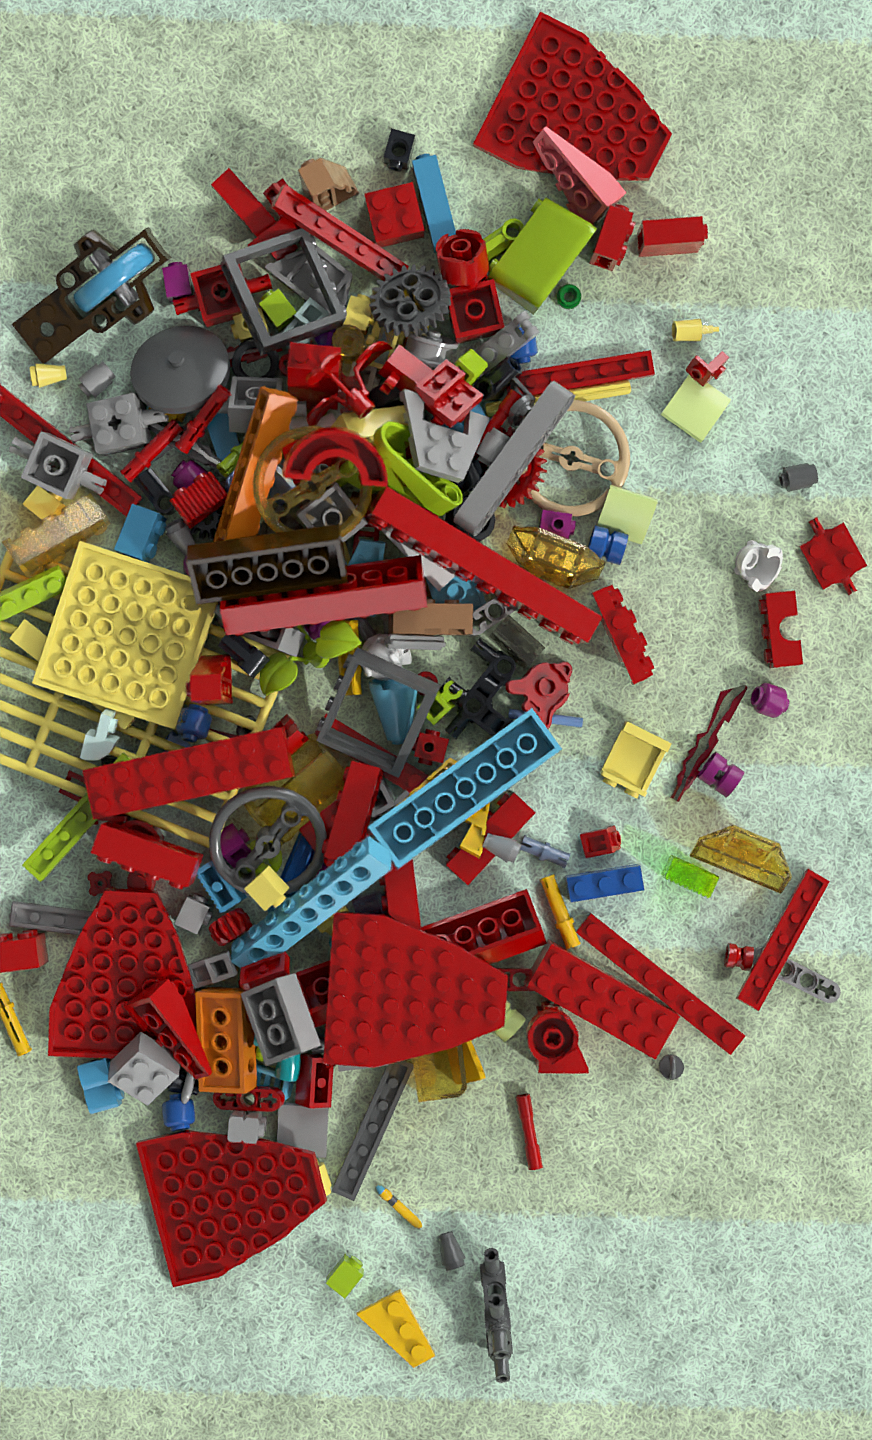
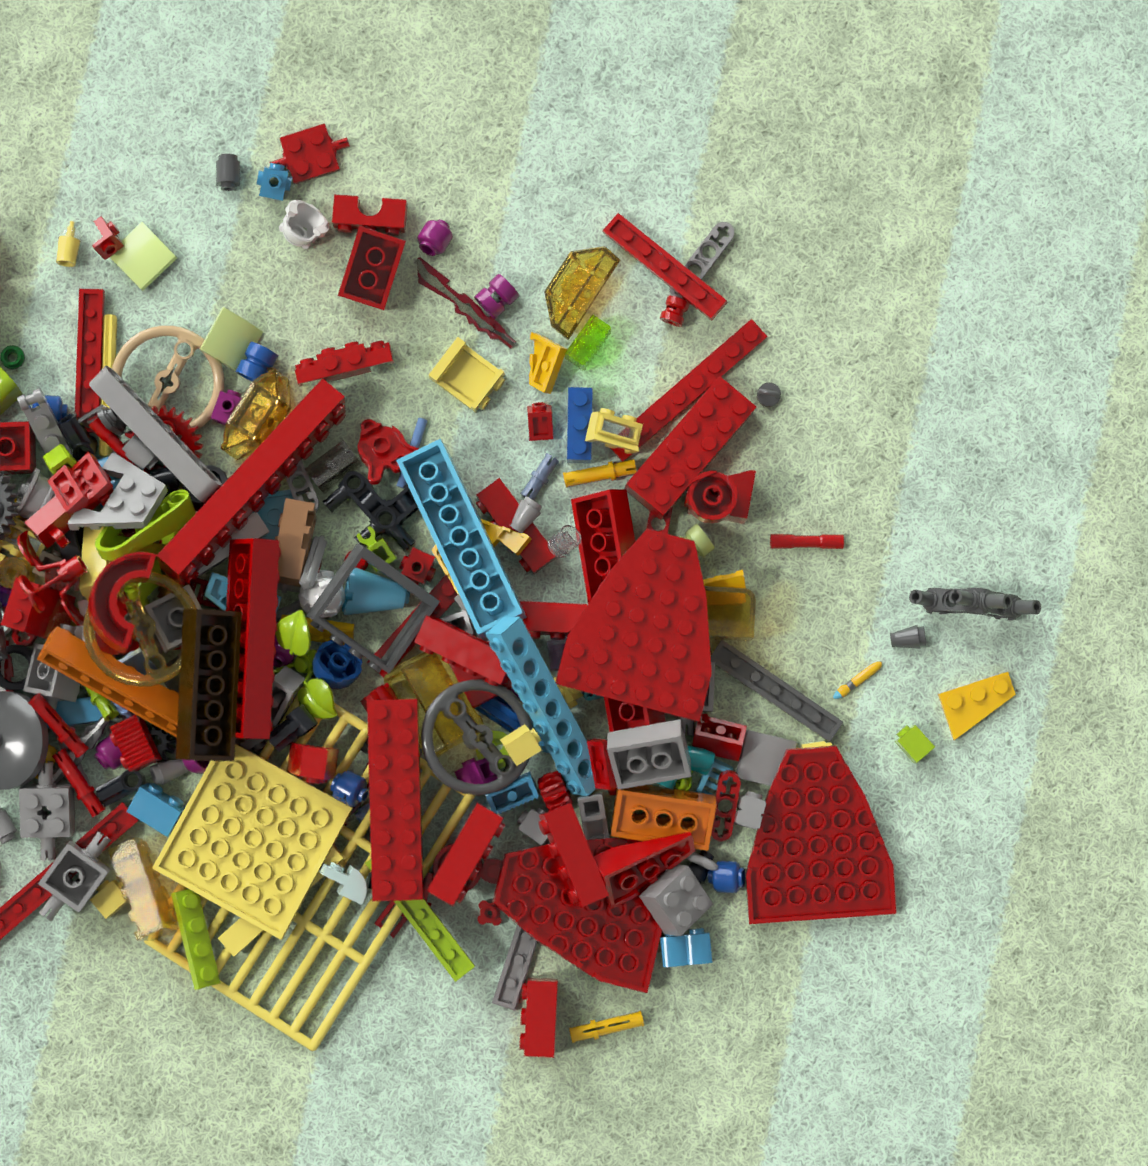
camera: 80 degrees left, 5 degrees down
none -> dark azure brick [256,163,292,201]
none -> blue cylinder [312,640,363,690]
none -> red brick [338,226,406,310]
none -> yellow wing [529,332,567,394]
none -> red brick [538,803,609,908]
none -> clear wheel [548,525,581,558]
none -> light yellow window [585,408,643,454]

